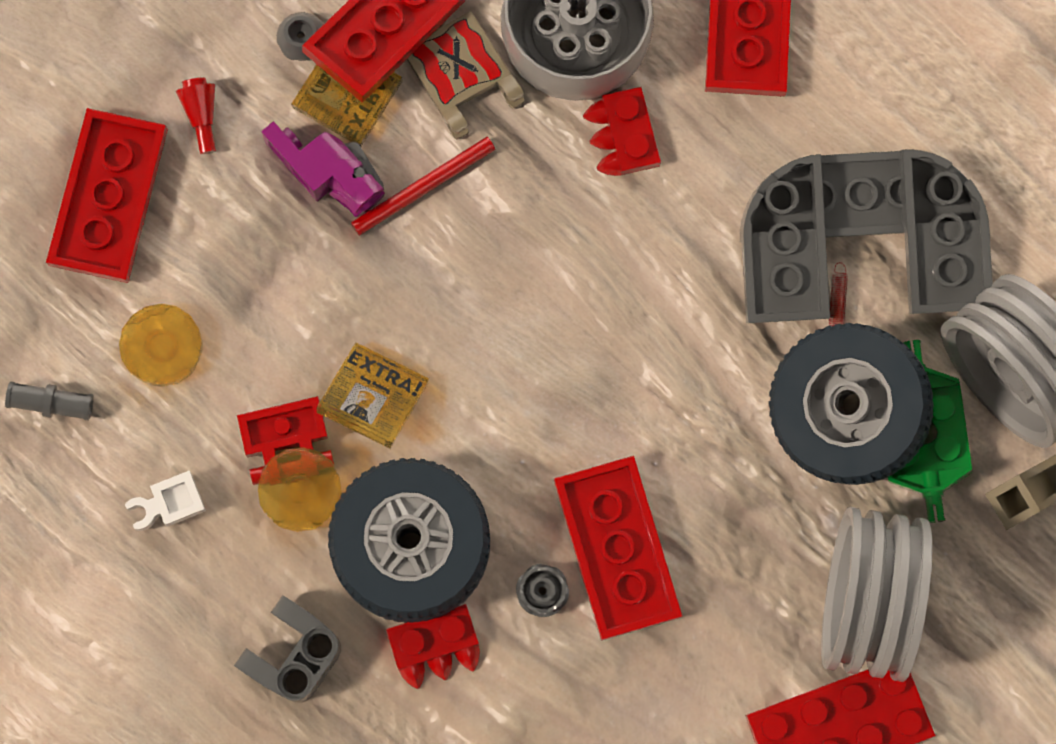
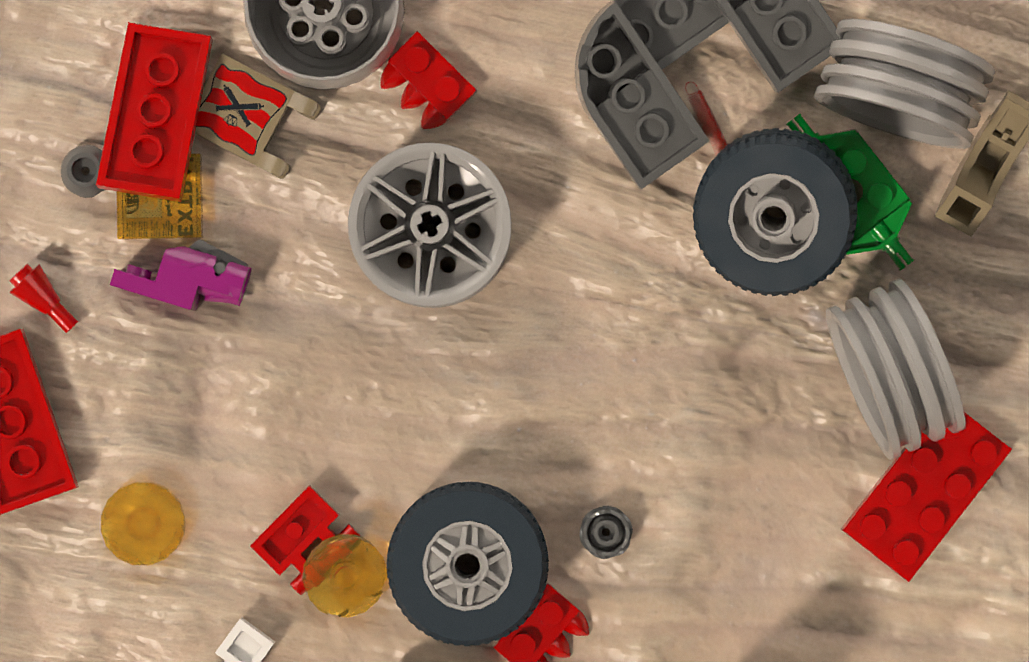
camera: 30 degrees left, 10 degrees up
dark grey pin [5,381,94,421] -> none
clear yellow tile [317,342,429,449] -> none
red bar [351,136,496,236] -> none
red plate [553,456,682,641] -> none
none -> light grey wheel [348,143,511,308]

